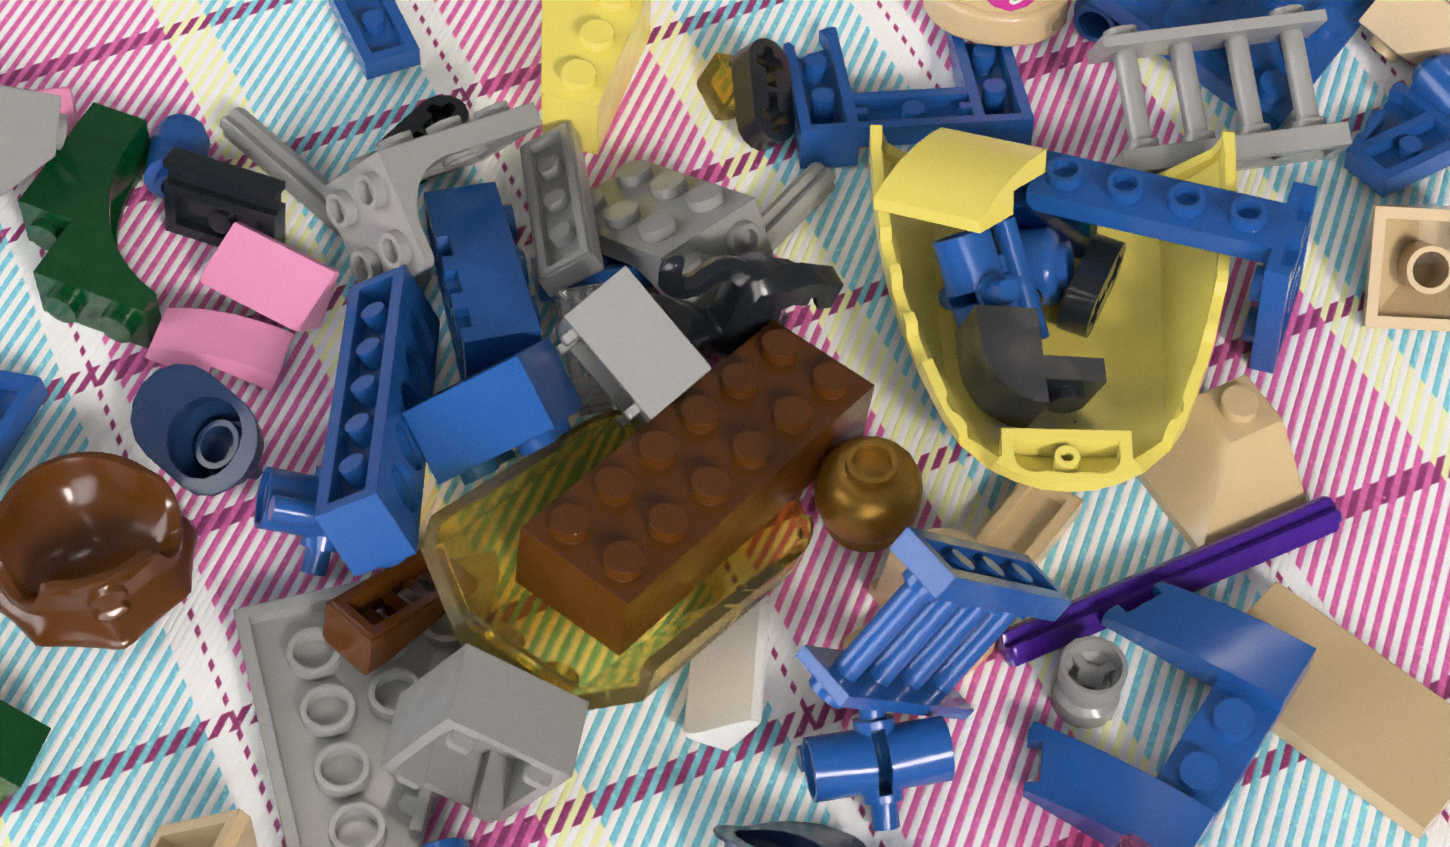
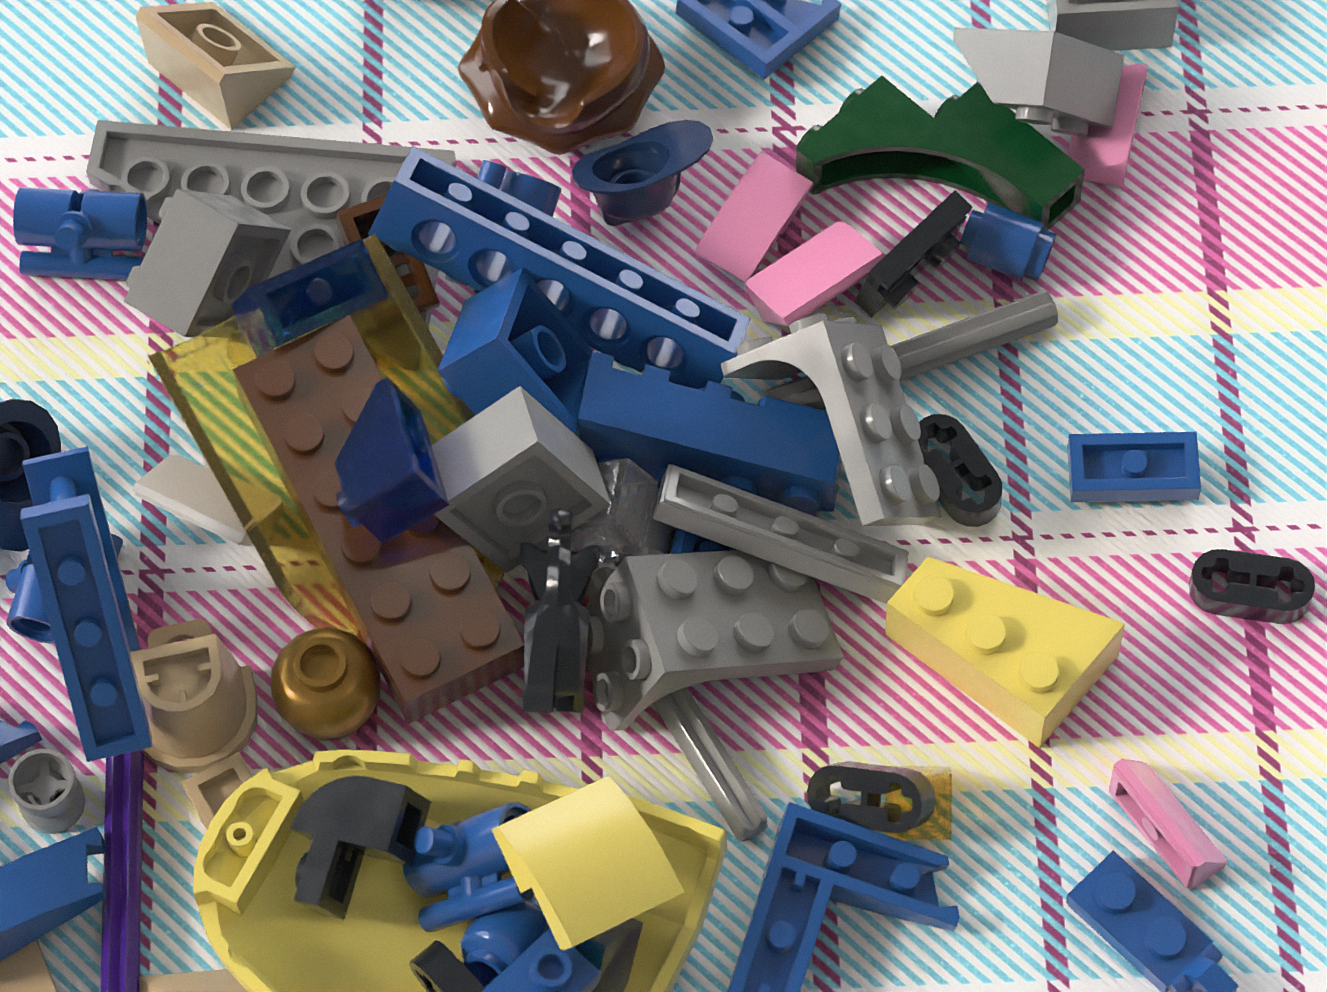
camera: 120 degrees right, 10 degrees up
none -> clear blue slope [231,239,389,358]
none -> clear blue slope [335,377,449,544]

